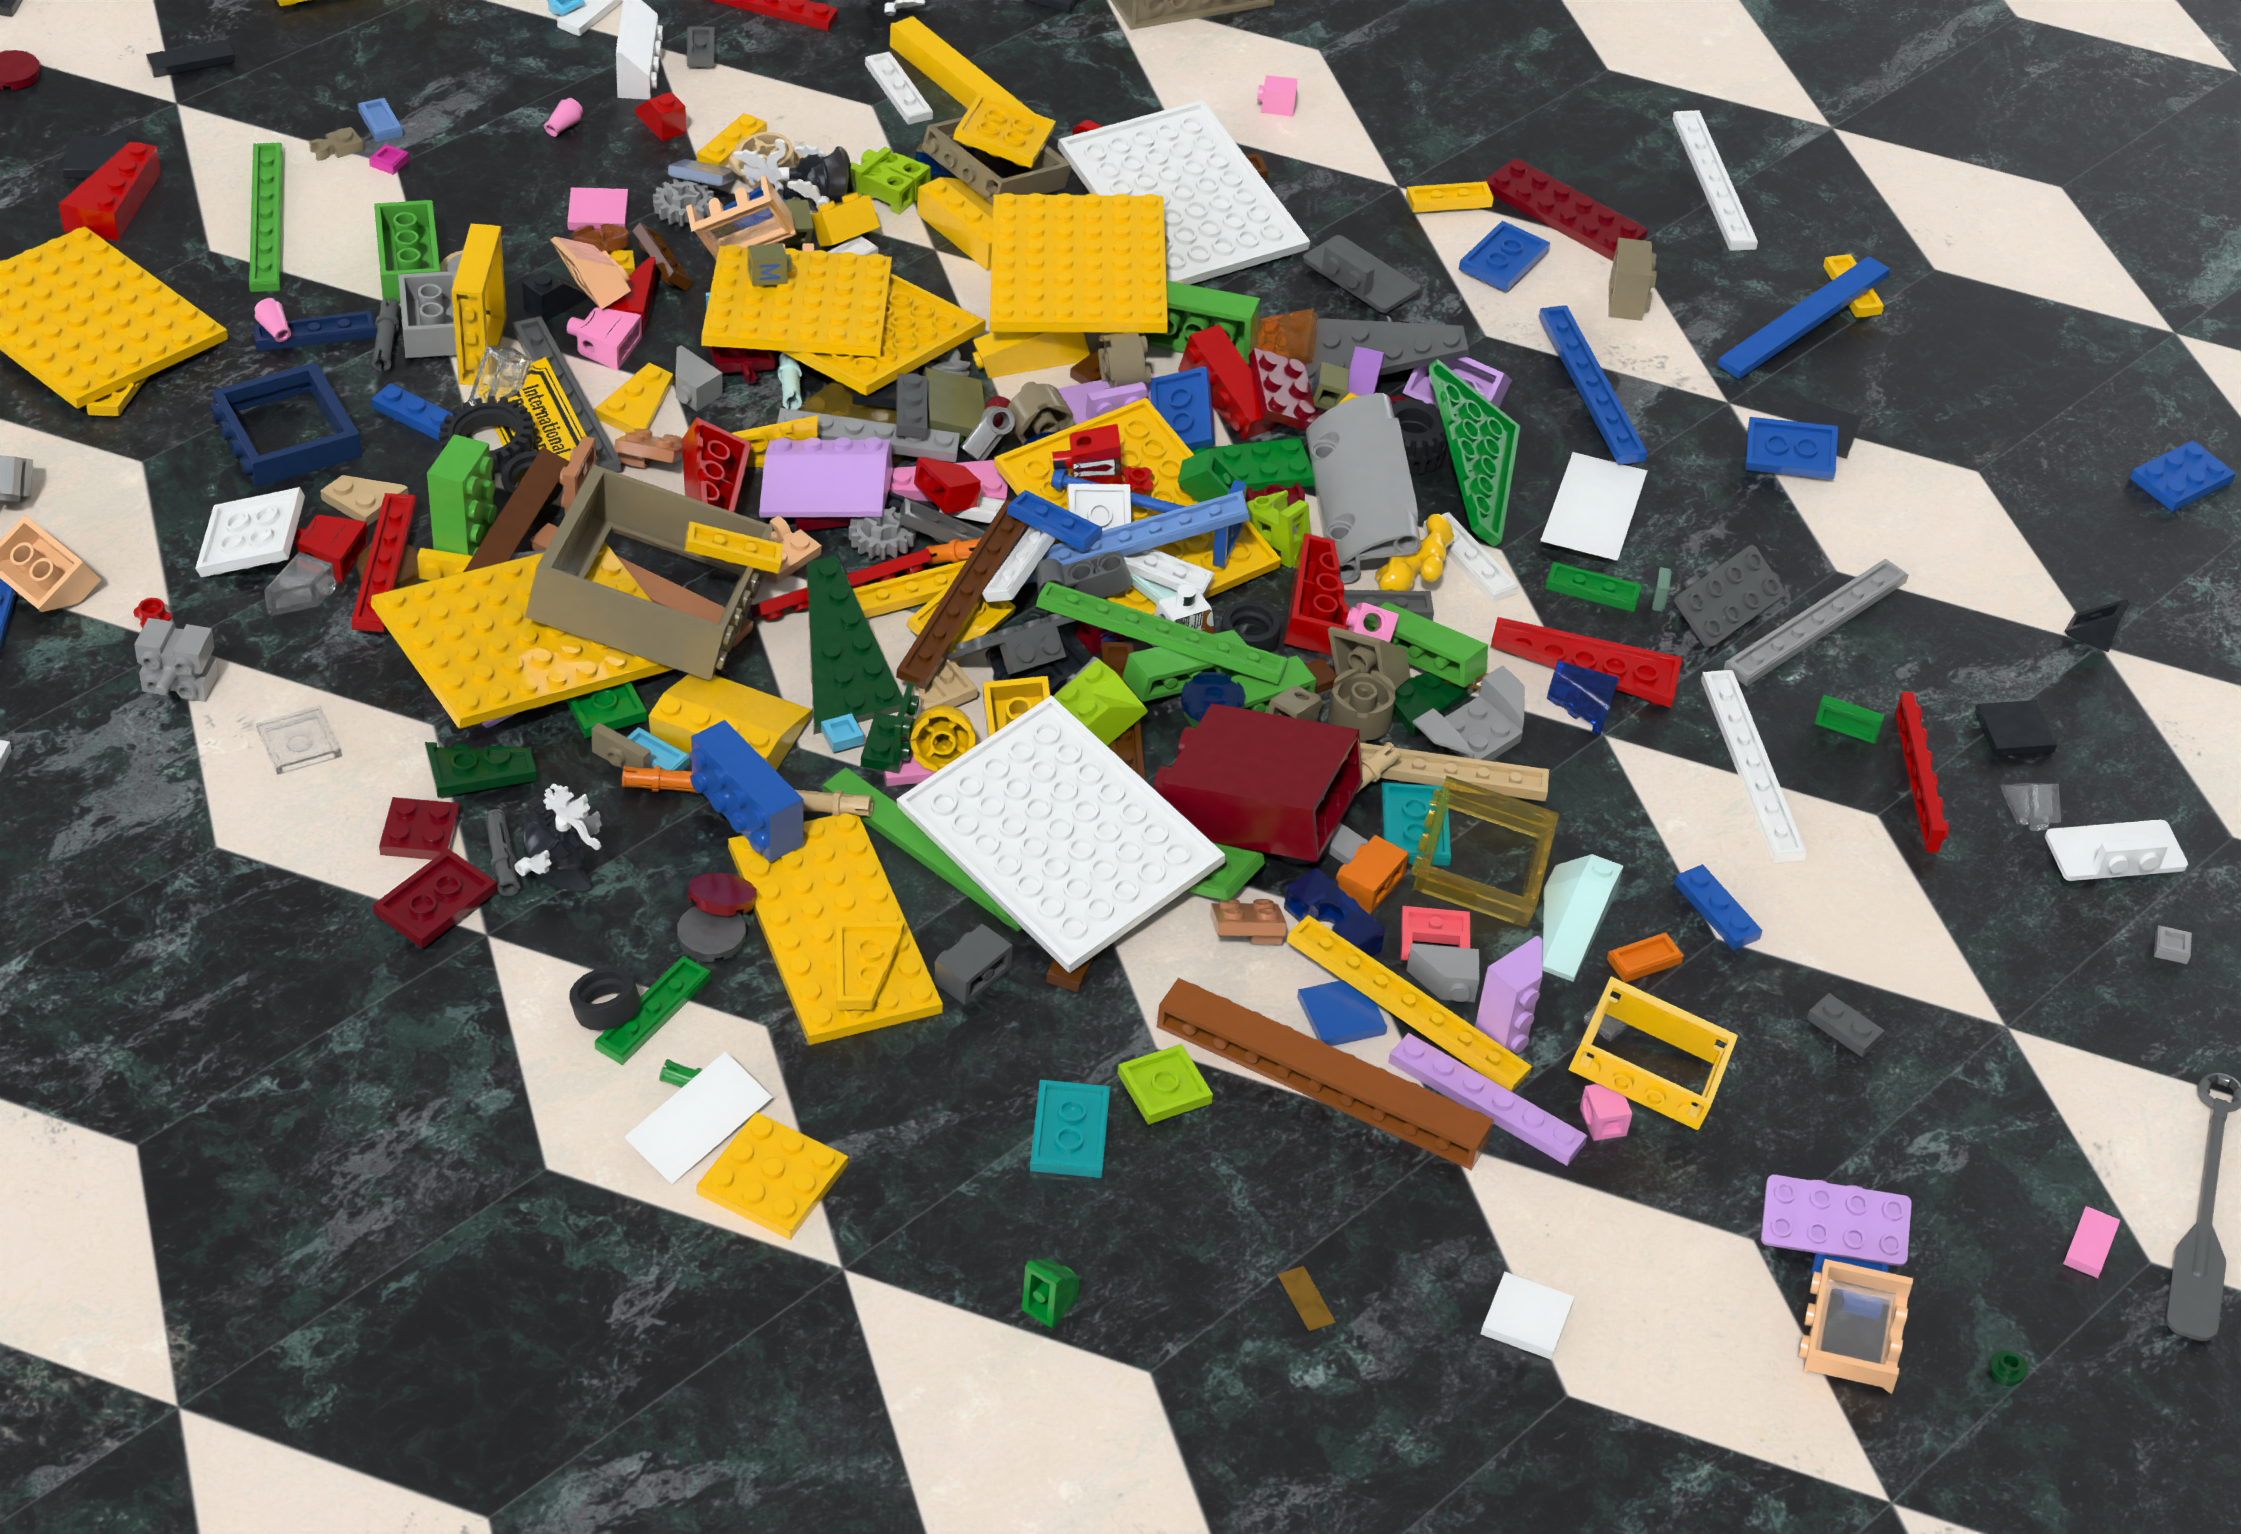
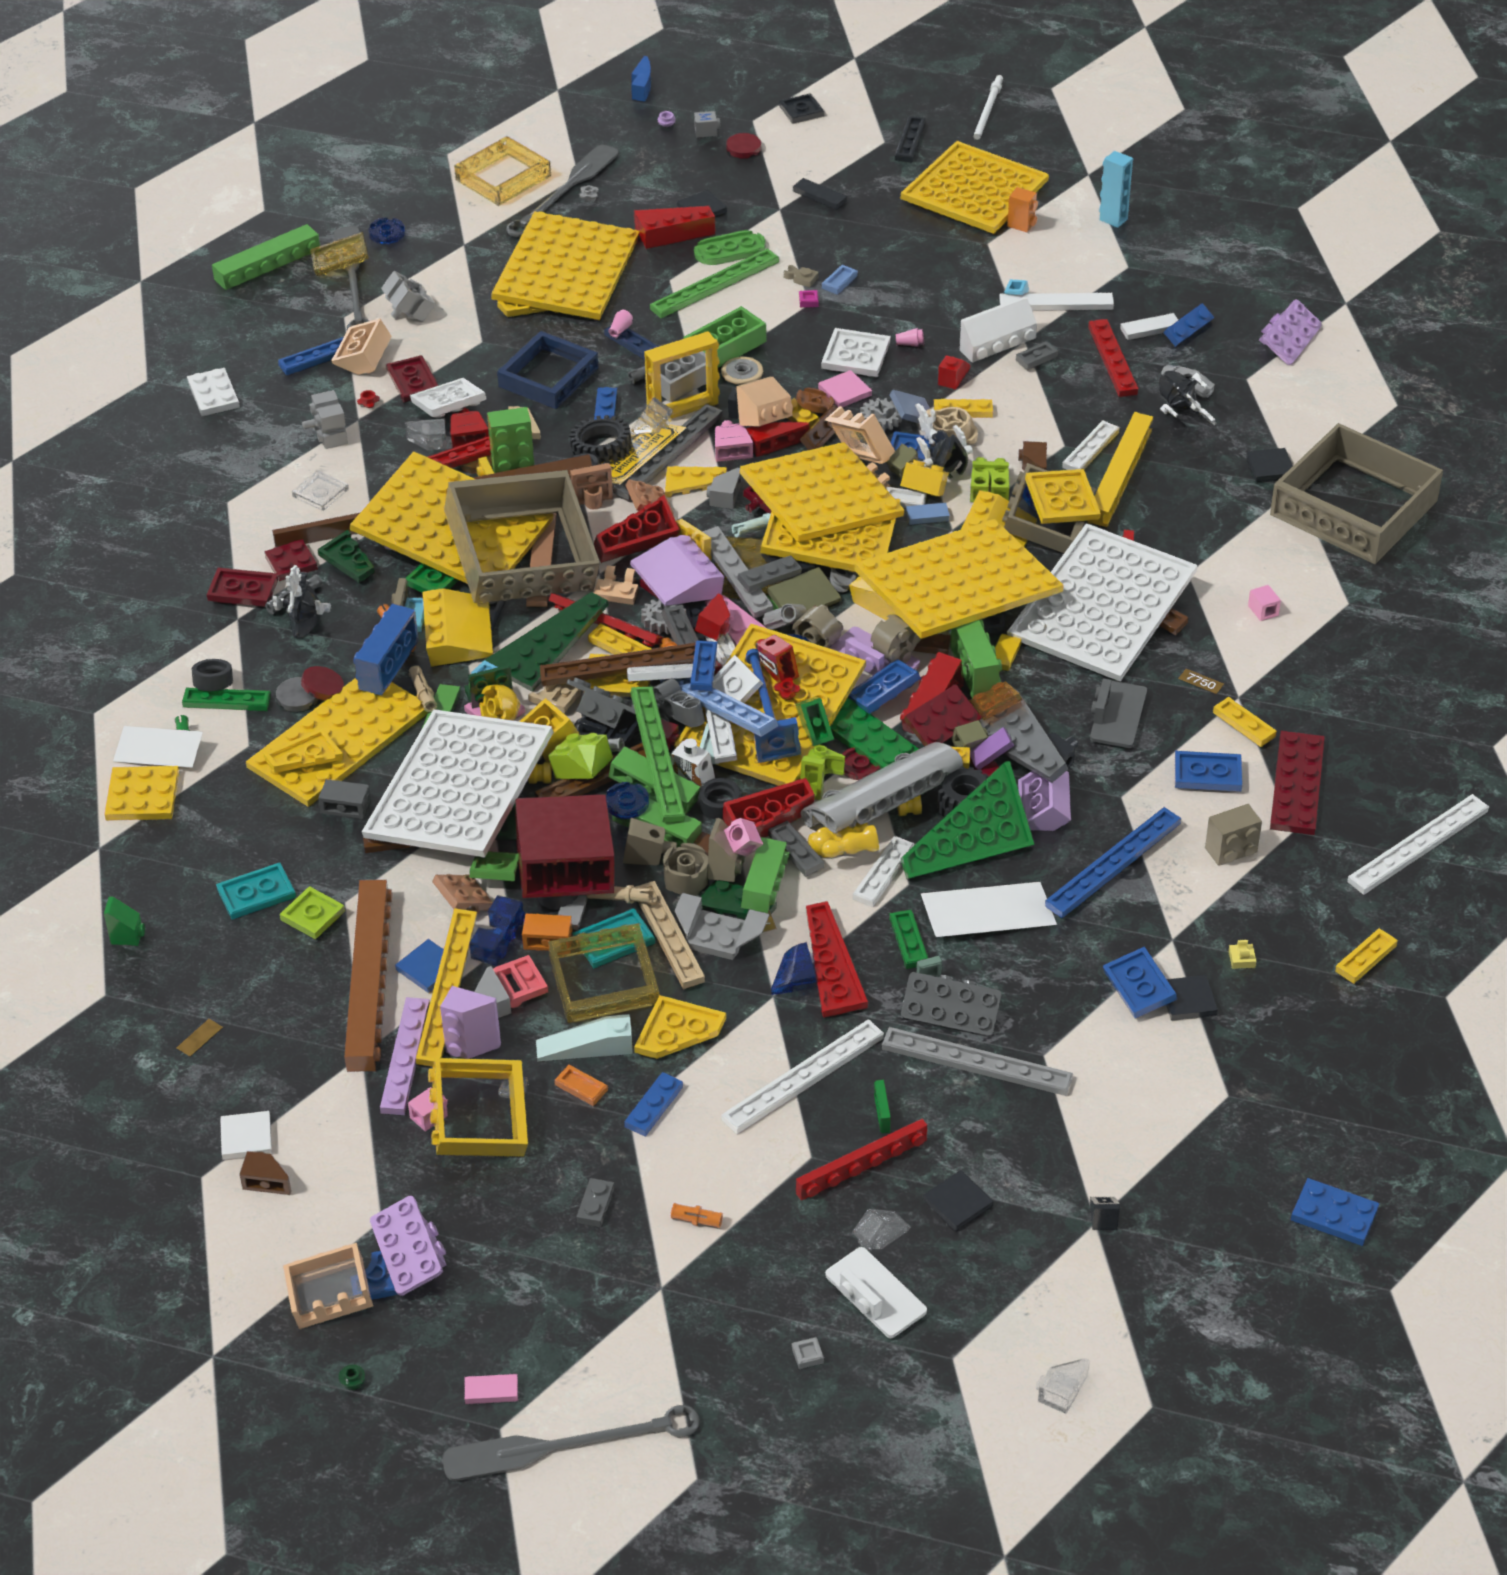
camera: 65 degrees right, 0 degrees up
yellow plate [684,521,783,574] -> none
olive brick [748,244,792,286] -> none
blue tile [1718,256,1890,379] -> none
none -> reddish brown slope [239,1151,292,1195]
none -> reddish brown tile [272,513,360,547]
none -> dark red tile [386,355,438,403]
none -> yellow plate [634,995,726,1059]
none -> orange pin [671,1203,723,1228]
none -> bright green tile [694,230,765,265]
none -> white plate [821,328,890,377]
none -> medium blue tile [906,503,950,525]
none -> reddish brown slope [1018,441,1047,471]
none -> pearl gold sticker [1178,669,1224,694]
none -> light yellow tile [1229,940,1256,969]

